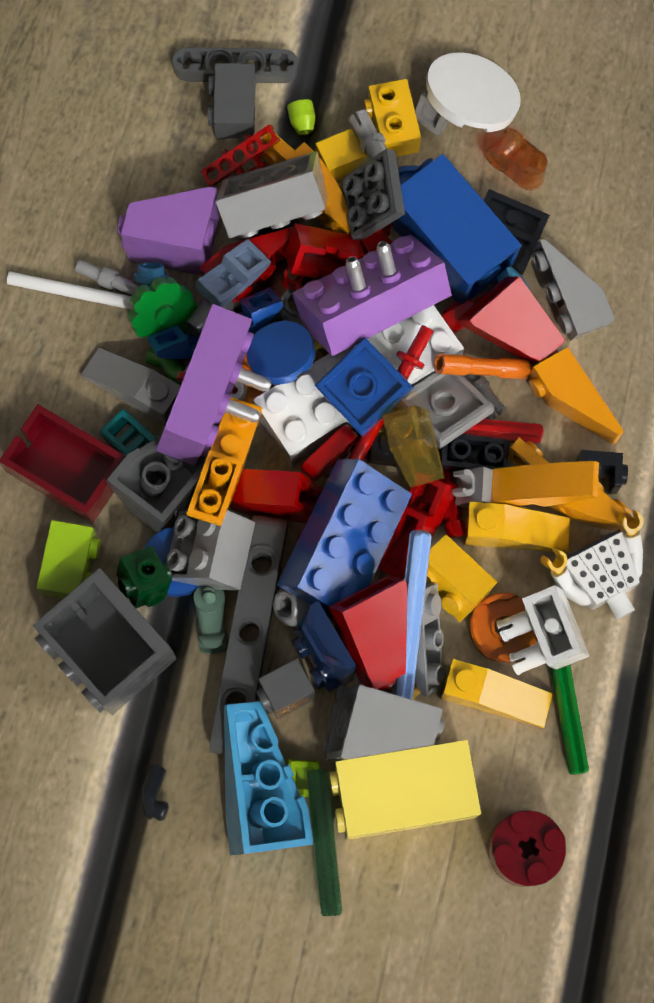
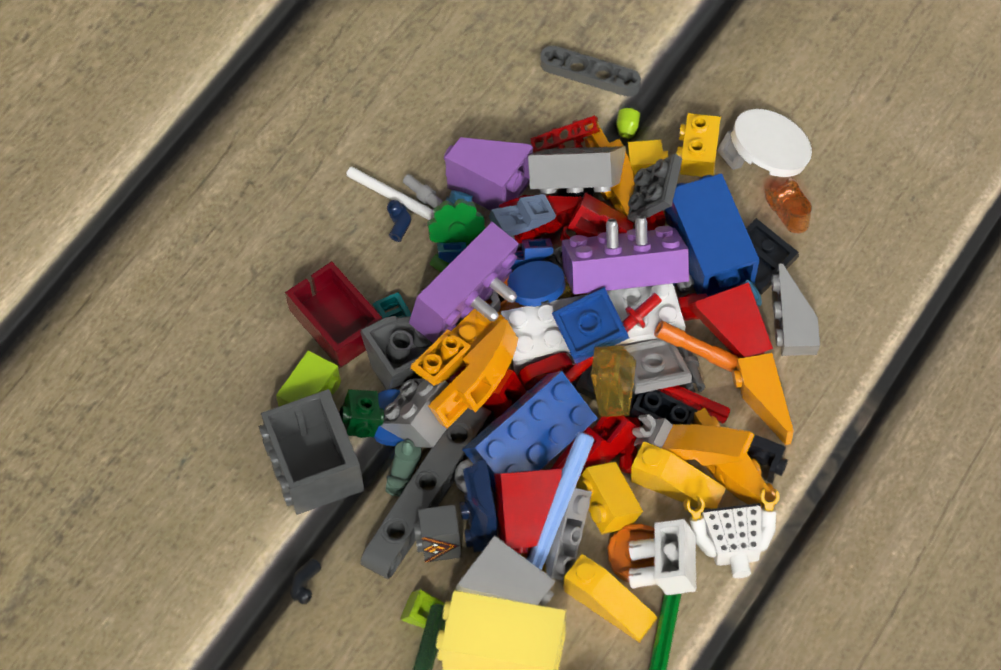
camera: 25 degrees right, 15 degrees down
light grey slope [81,348,181,426] -> none
dark grey brick [208,63,256,139] -> none
dark azure wedge [224,701,313,856] -> none
light grey pin [348,109,387,159] -> none
none -> dark blue arm [387,200,411,242]
none -> light orange slope [428,318,518,429]

